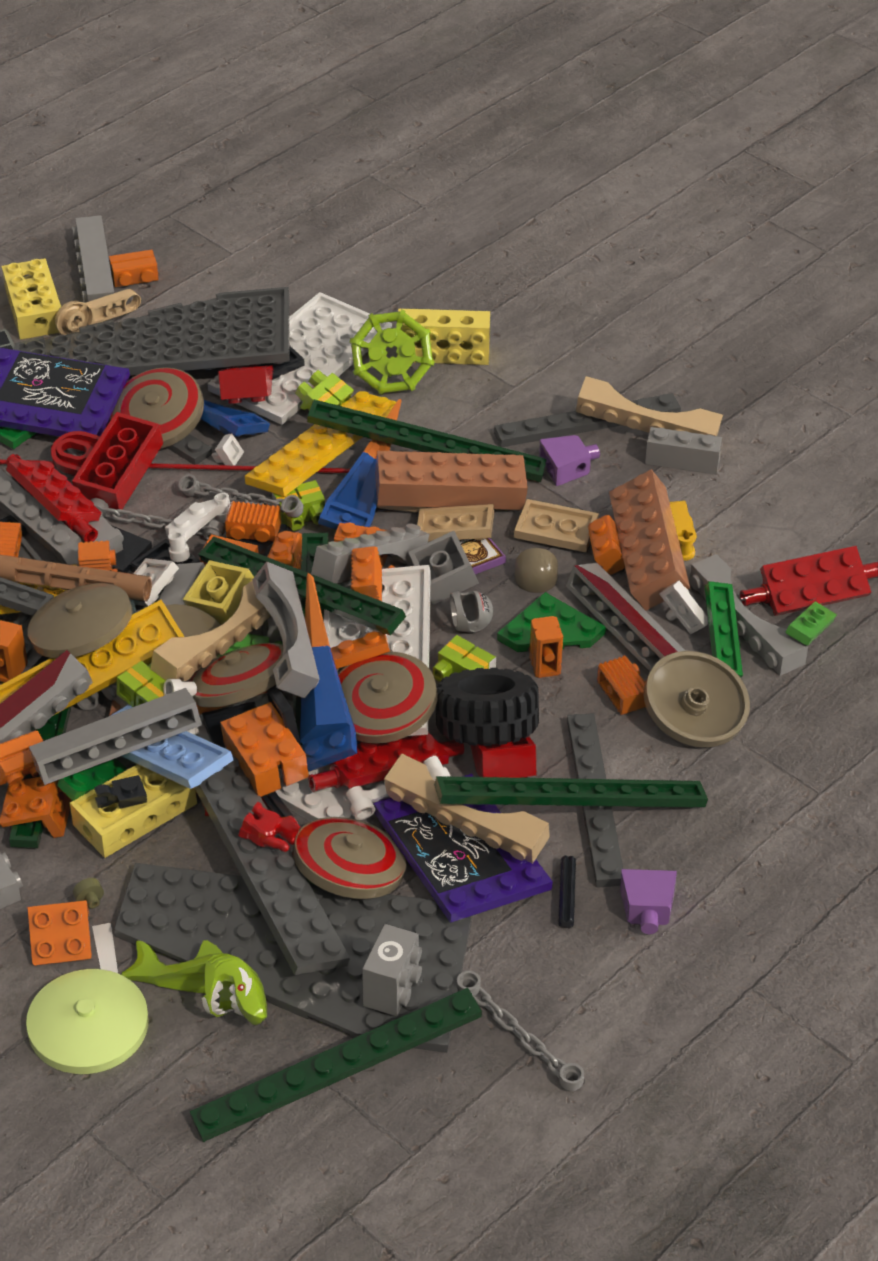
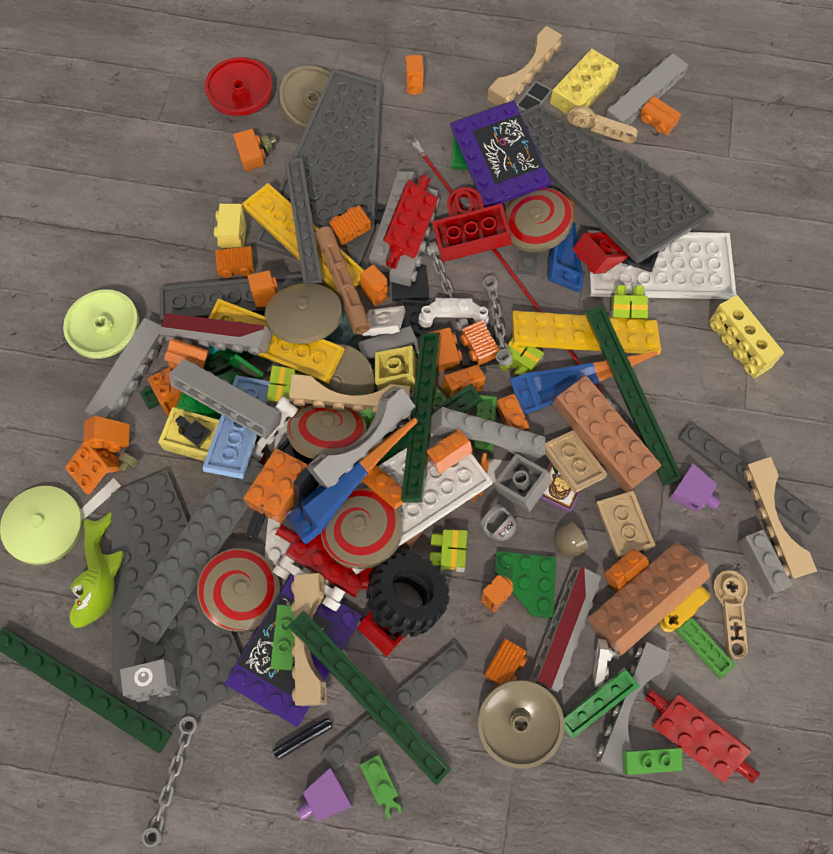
camera: 55 degrees right, 25 degrees up
white tile [212,433,244,465] -> none
red animal [238,801,300,852] -> none
lime plate [349,309,435,395] -> none
none -> orange brick [83,416,130,452]
none -> green piece [228,354,264,380]
none -> bright green plate [270,605,295,671]
none -> bright green plate [360,755,402,819]
none -> bright green plate [675,617,736,679]
none -> tan beam [713,570,748,659]

